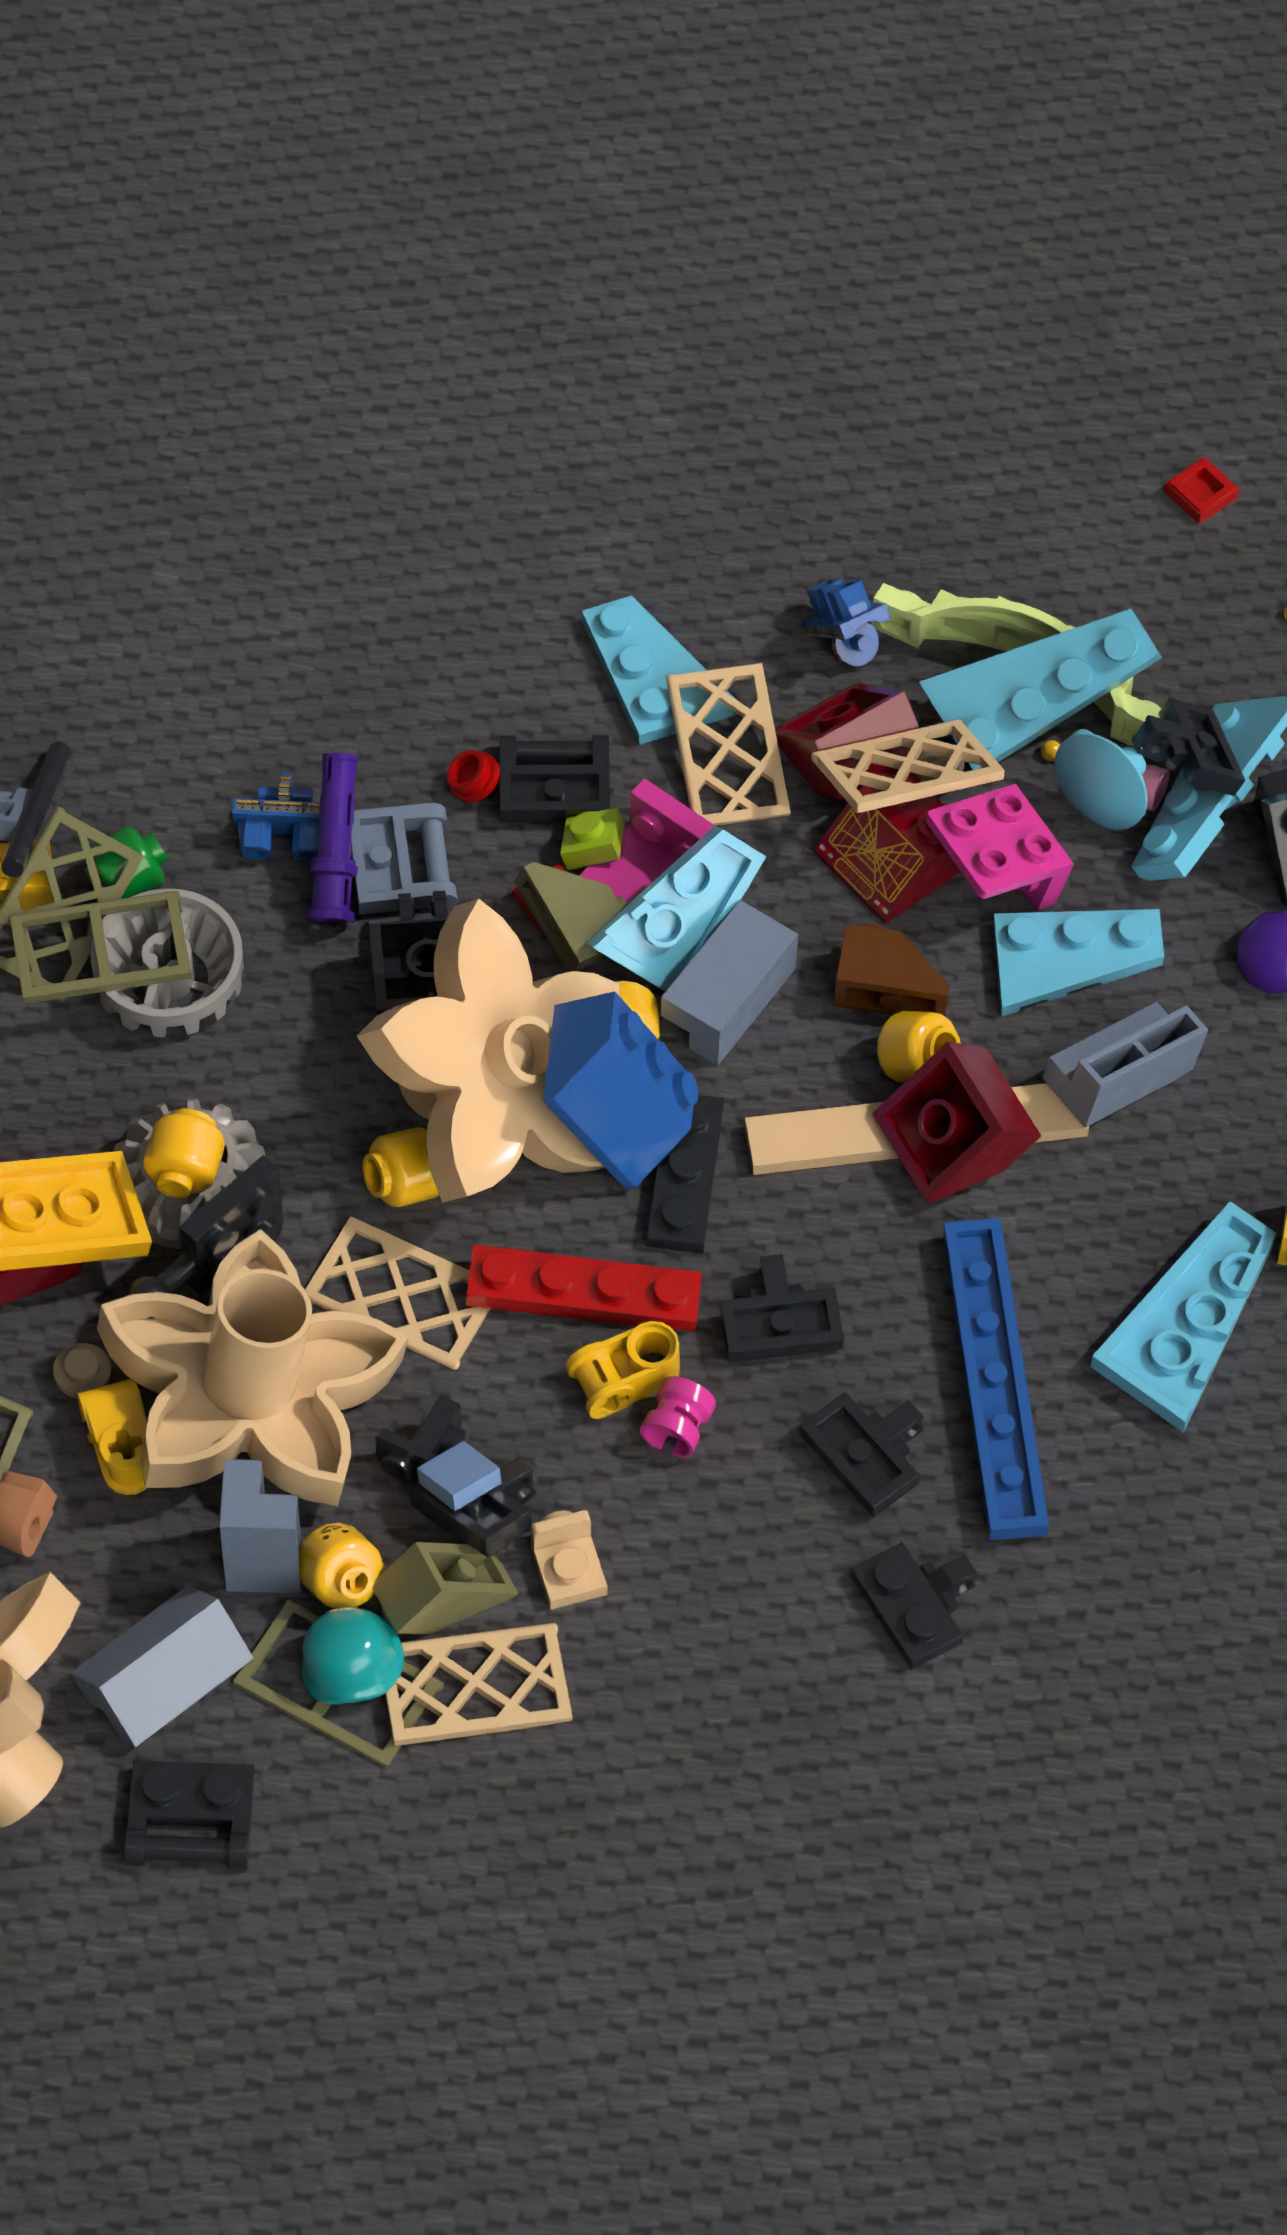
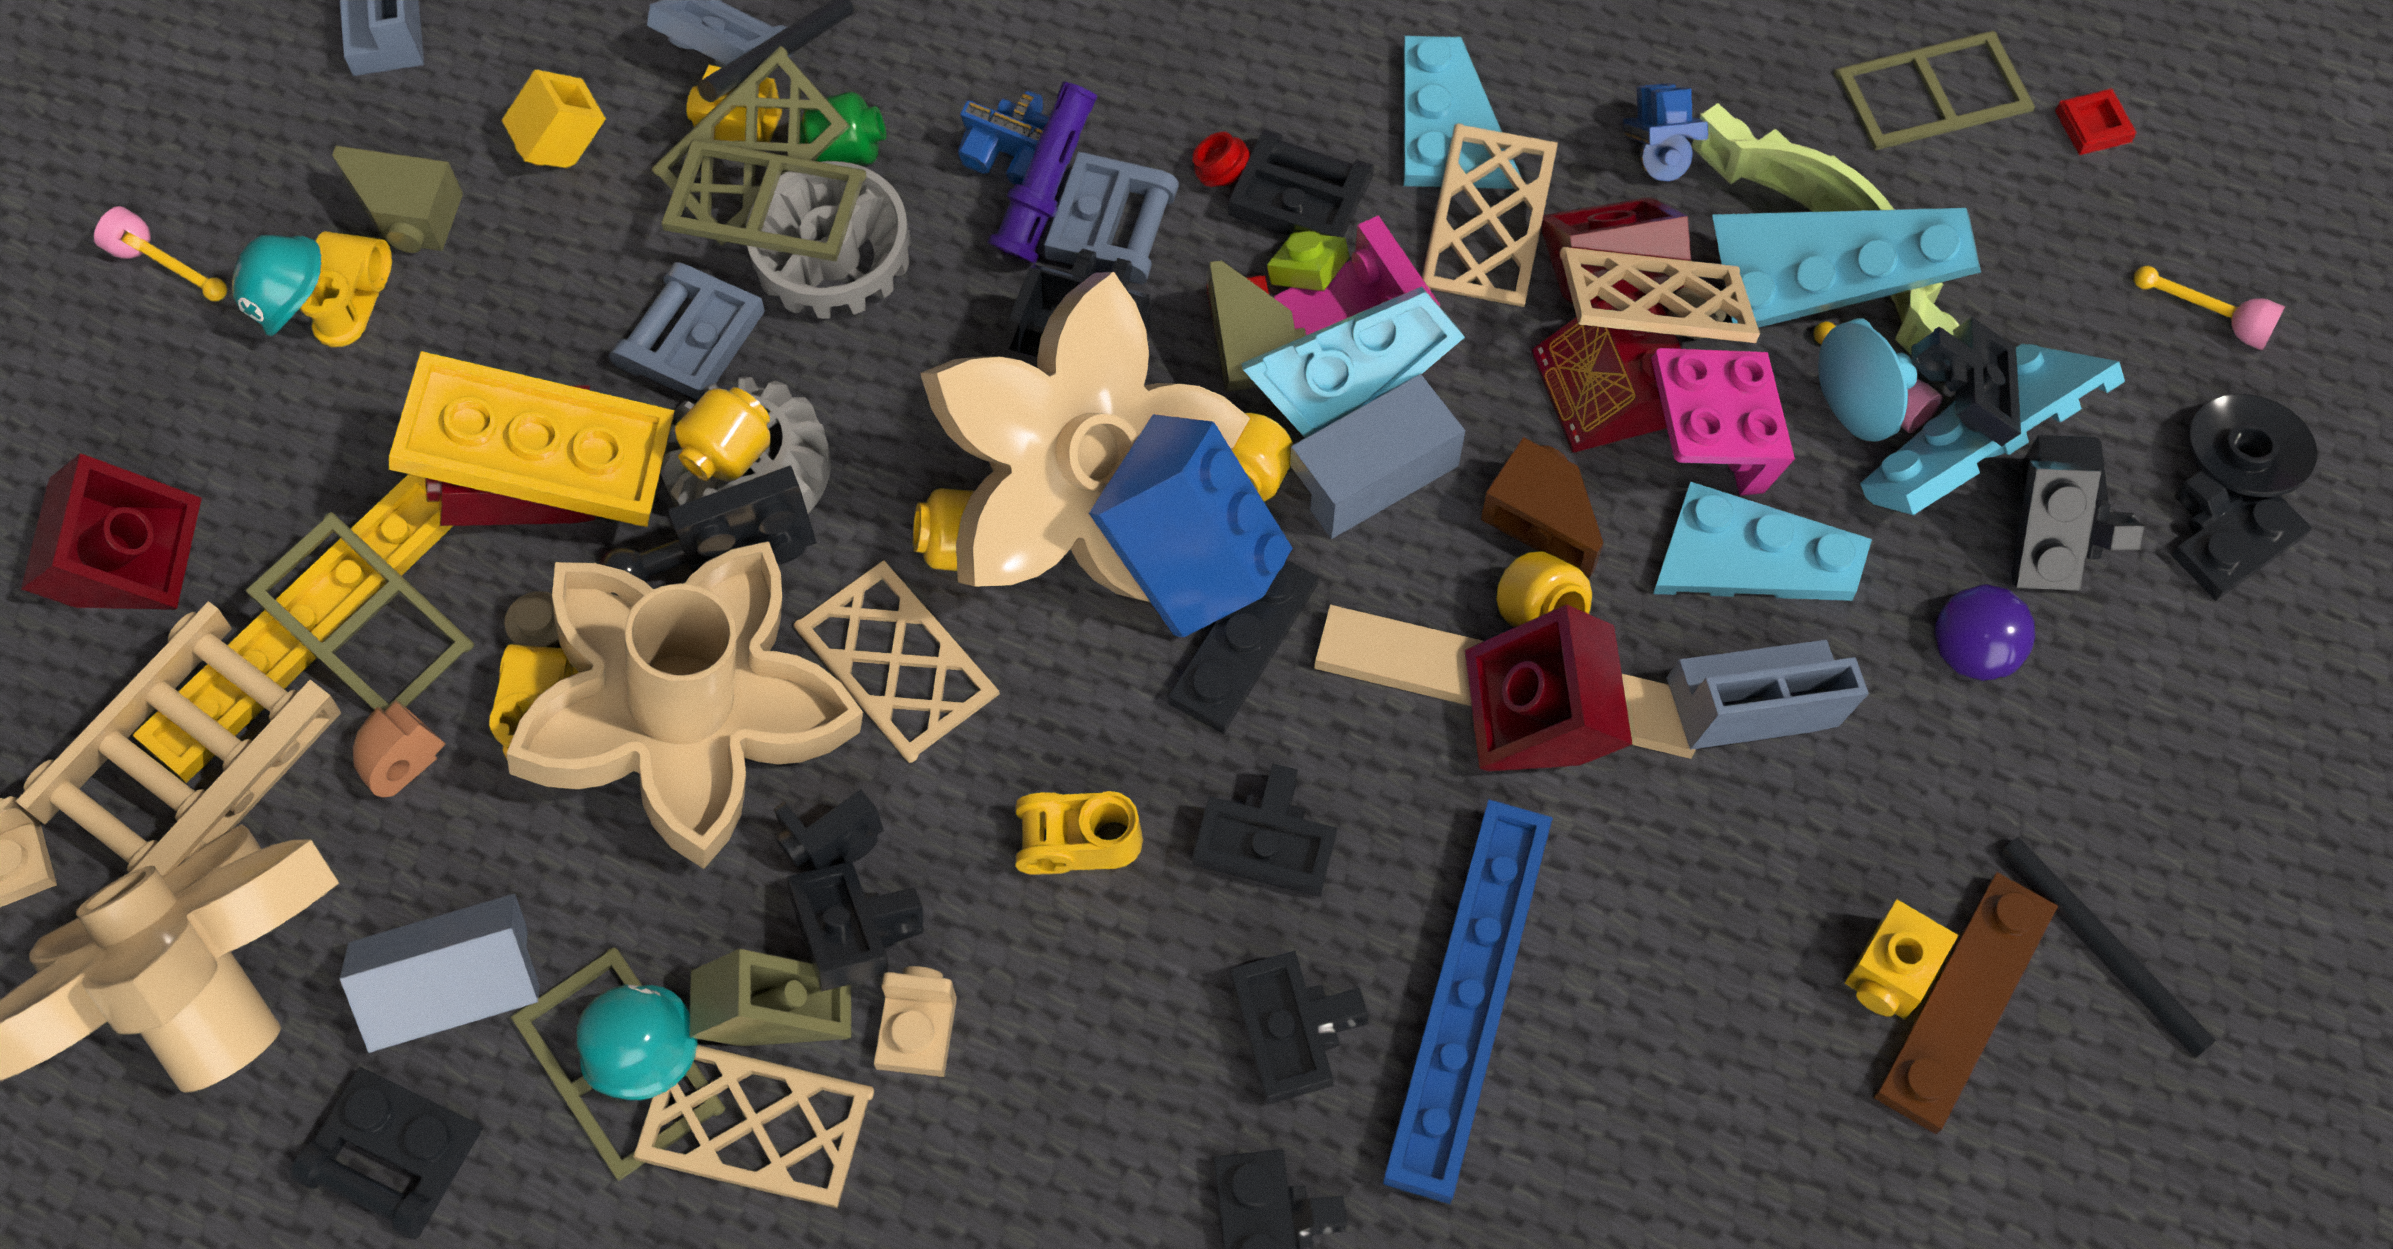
camera: 25 degrees right, 5 degrees up
sand blue piece [220,1459,301,1593] -> none
yellow head [298,1522,384,1609] -> none
medium blue tile [417,1441,502,1511] -> none
red plate [466,1244,702,1331] -> none
dark pink wheel [640,1376,716,1458] -> none
medium azure wing [1090,1201,1276,1433] -> none
none -> sand blue plate [609,262,765,400]
none -> olive window [1834,31,2035,150]

